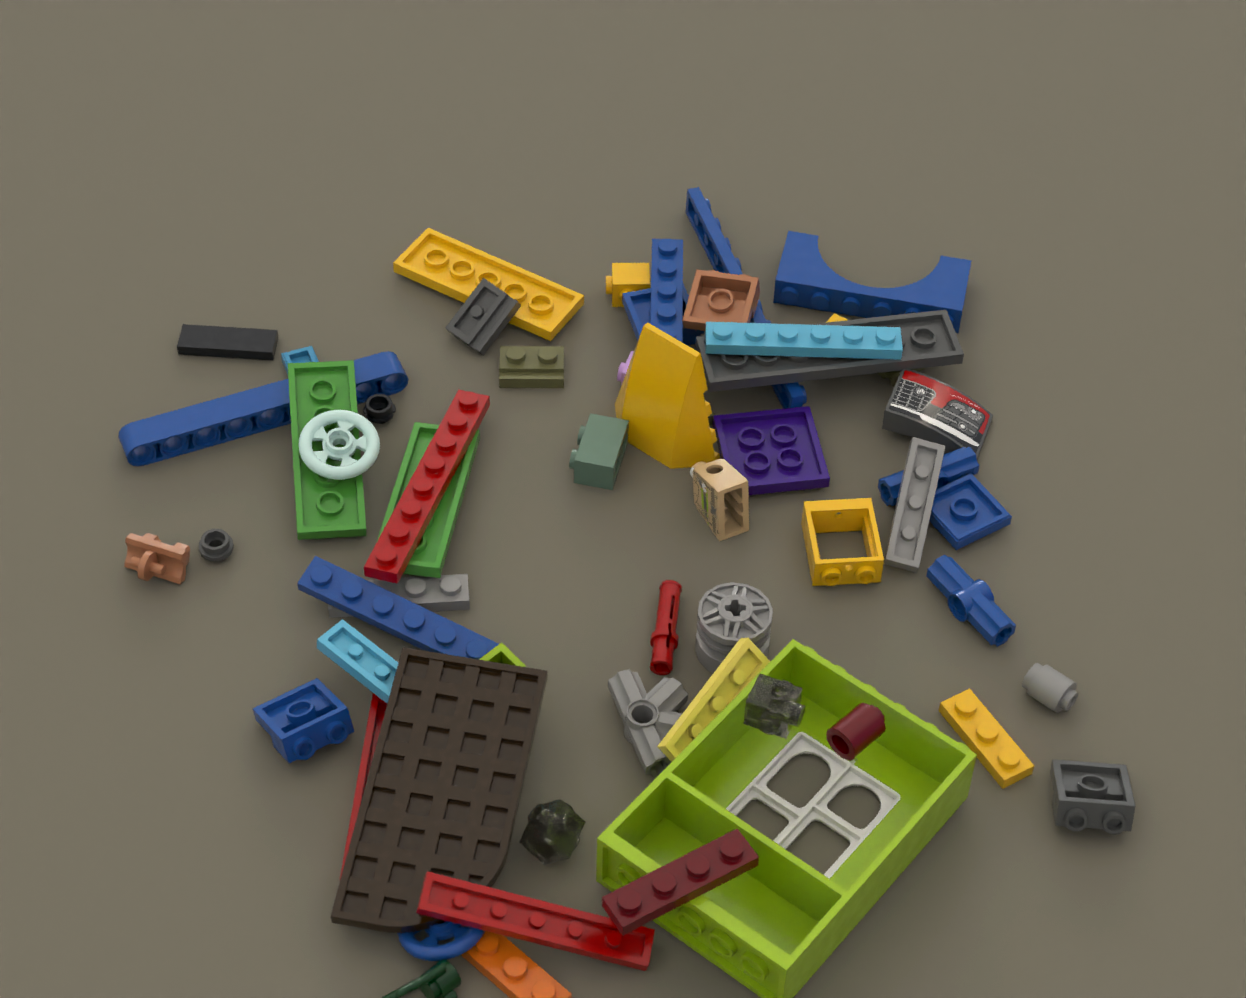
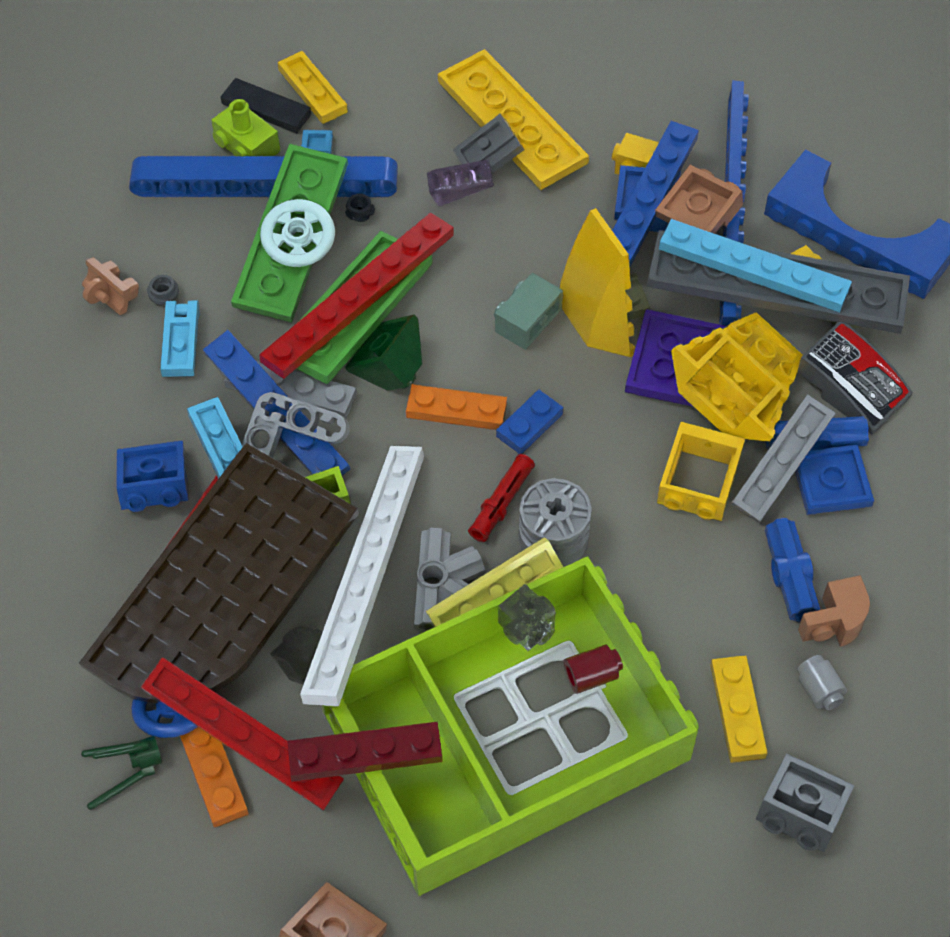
camera: 25 degrees right, 10 degrees up
olive plate [499,346,564,388] -> none
tan torso [690,459,749,542] -> none
none -> medium azure plate [160,300,200,377]
none -> lime brick [211,99,280,156]
none -> light grey beam [242,392,350,458]
none -> yellow plate [278,51,348,124]
none -> white plate [300,446,424,706]
none -> dark green slope [345,314,422,391]
none -> orange plate [406,384,507,430]
none -> clear purple slope [427,160,494,206]
none -> blue plate [496,389,563,454]
none -> yellow wedge [671,312,803,441]
none -> nougat brick [798,575,870,647]

